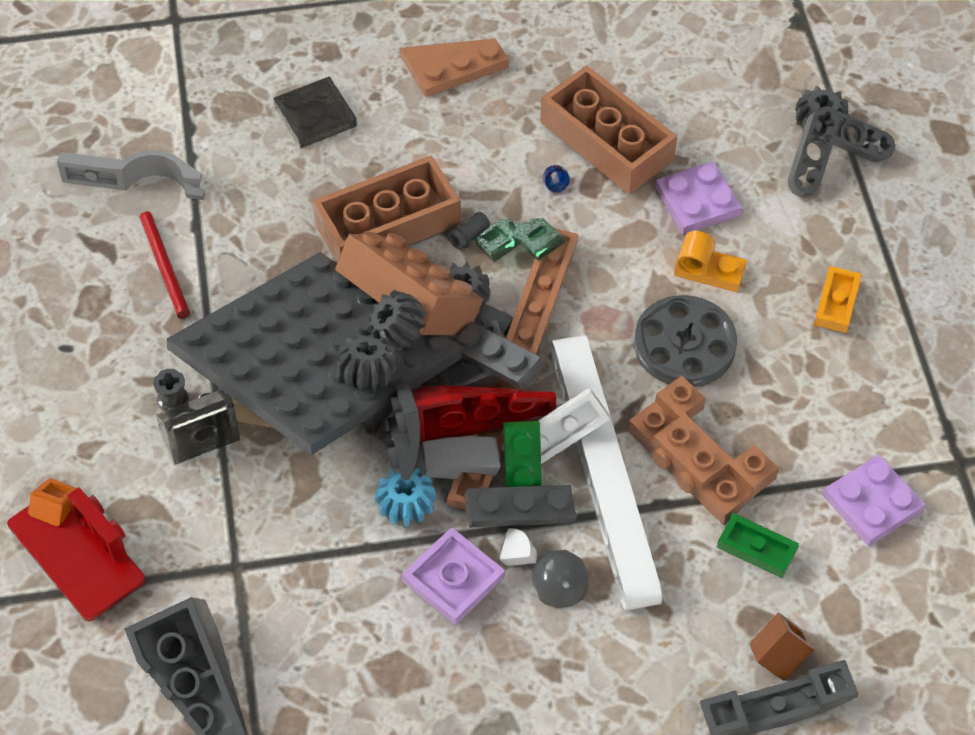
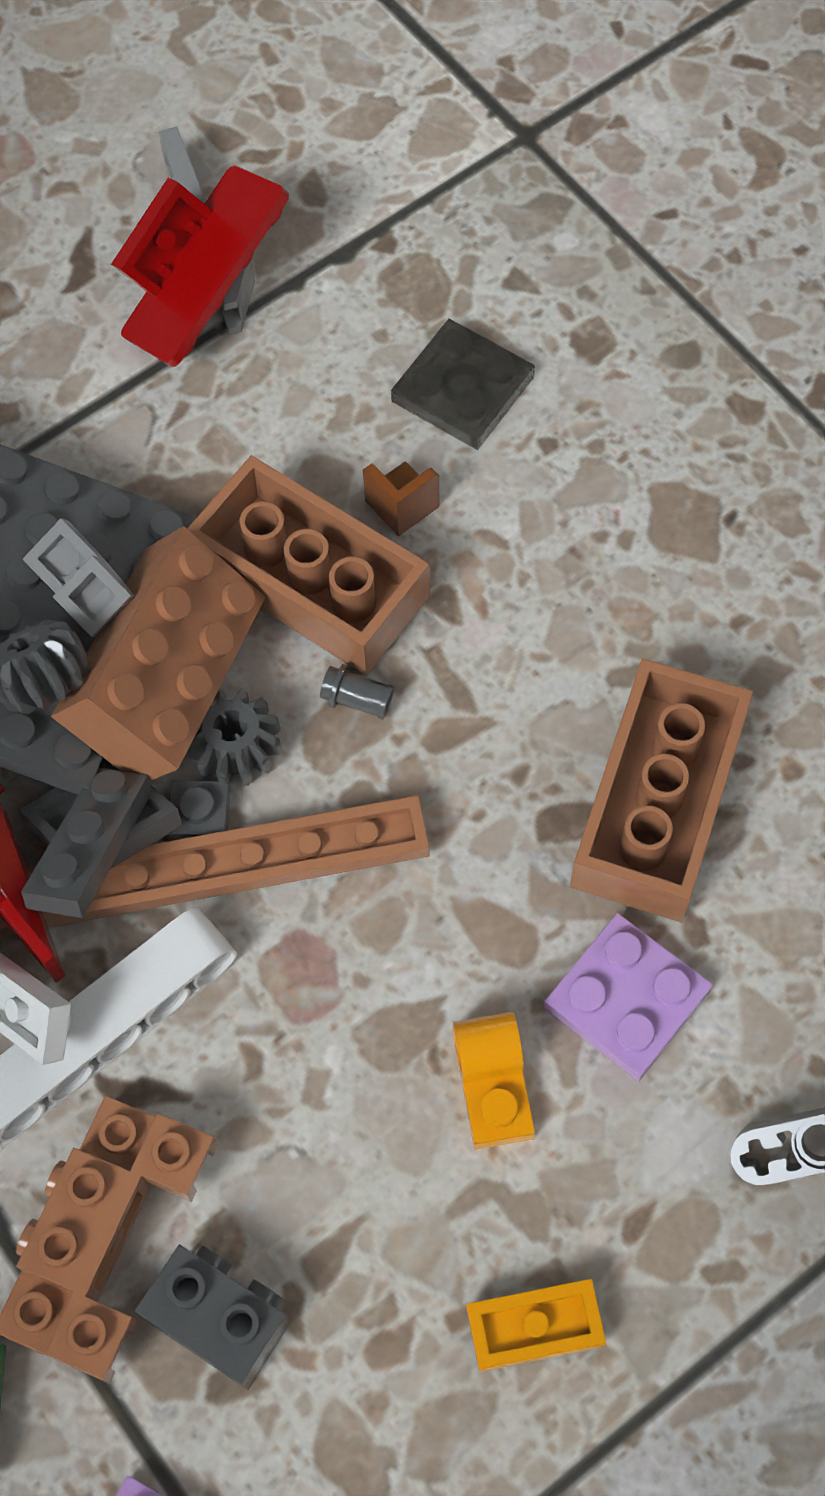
camera: 65 degrees right, 10 degrees up
red bar [139,211,190,319] -> none
nougat wing [399,38,509,98] -> none
clear green tile [474,218,565,262] -> none
clear blue hinge [543,164,570,192] -> none
dark grey wedge [634,295,737,387] -> none
none -> light grey slope [23,518,135,638]
none -> red bracket [111,166,289,367]
none -> dark grey brick [135,1244,291,1390]
none -> dark orange panel [363,461,440,536]

